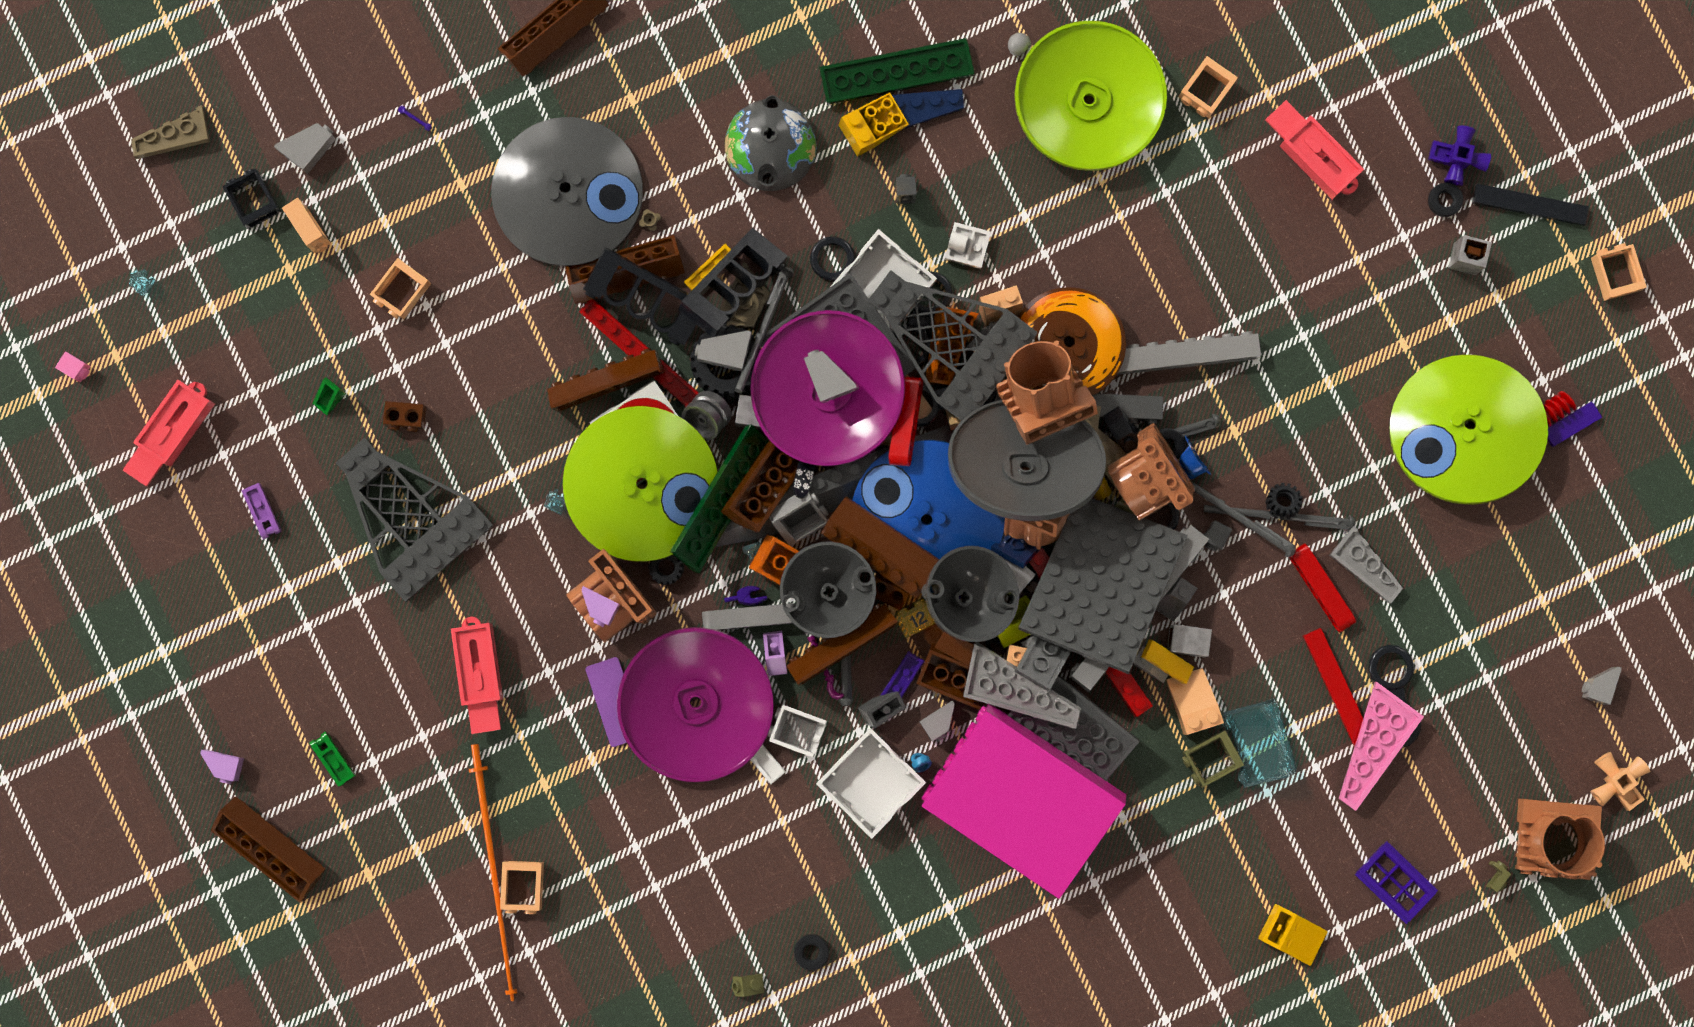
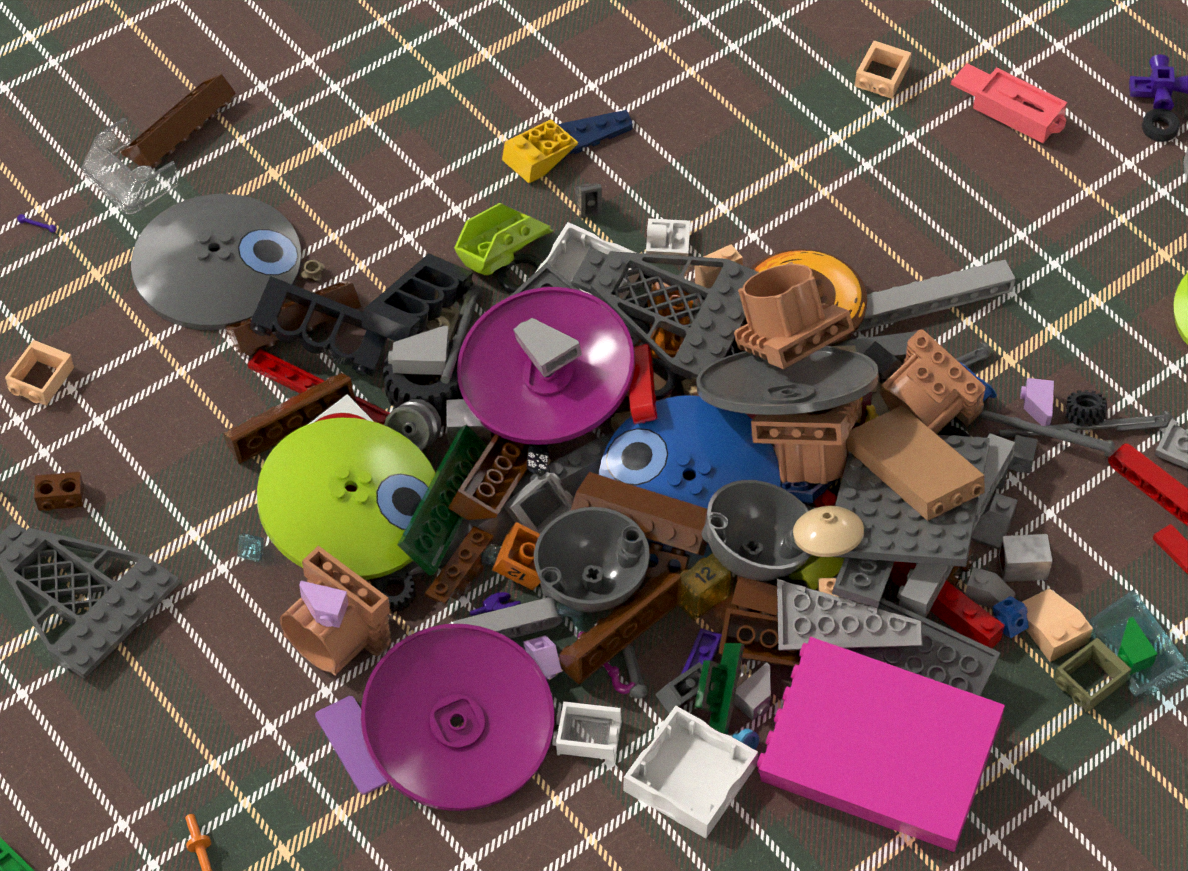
camera: 10 degrees left, 30 degrees down
coral piece [451,617,503,734] -> none
dark grey piece [725,95,817,191] -> none
white tile [750,744,786,784] -> none
dark green plate [819,38,974,105] -> none
light grey piece [1008,33,1031,57] -> none
lime dish [1015,21,1167,171] -> none
yellow tile [1141,640,1194,684] -> none
none -> clear windscreen [82,118,179,214]
none -> reddish brown bracket [425,526,494,606]
none -> lime slope [454,203,553,275]
none -> dark green bracket [695,643,745,735]
none -> tan dish [793,506,864,557]
none -> medium nougat brick [847,406,985,521]
none -> blue brick [992,596,1029,638]
none -> lavender slope [1020,378,1054,426]
none -> green slope [1117,616,1157,675]

